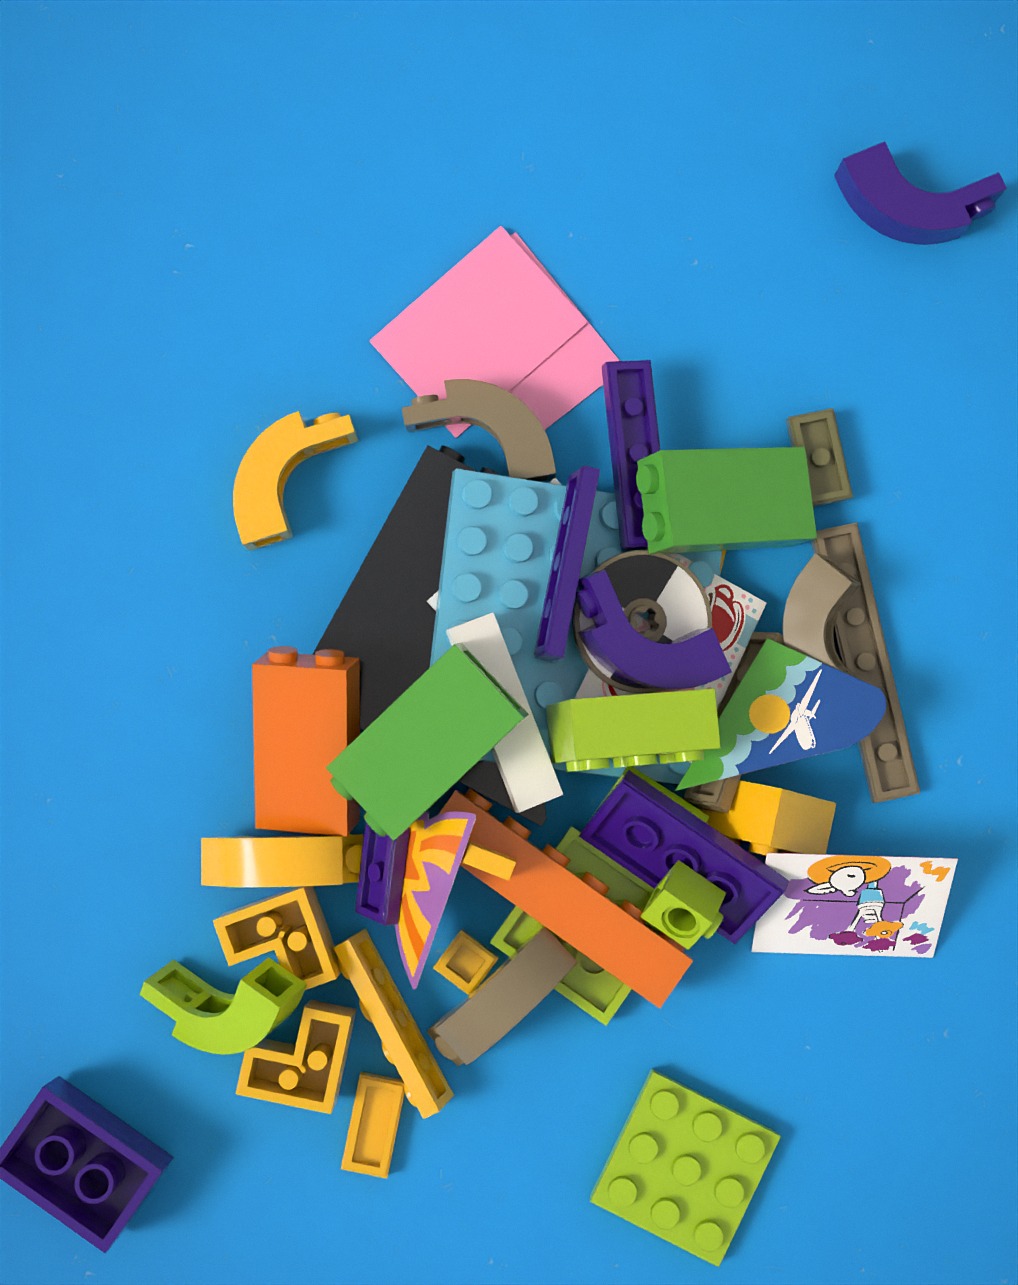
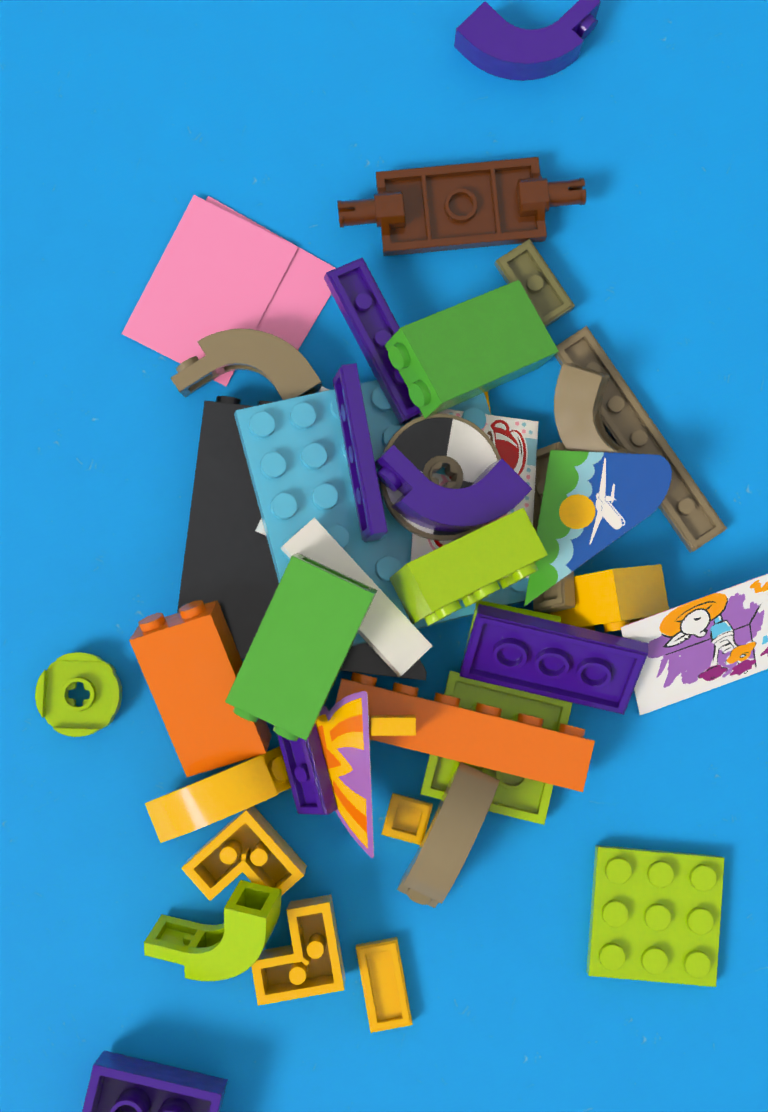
camera: 20 degrees left, 0 degrees up
yellow arch [233,411,358,551] -> none
yellow plate [333,928,454,1119] -> none
lime brick [641,860,726,950] -> none
none -> lime plate [35,652,122,737]
none -> reddish brown plate [337,157,586,256]

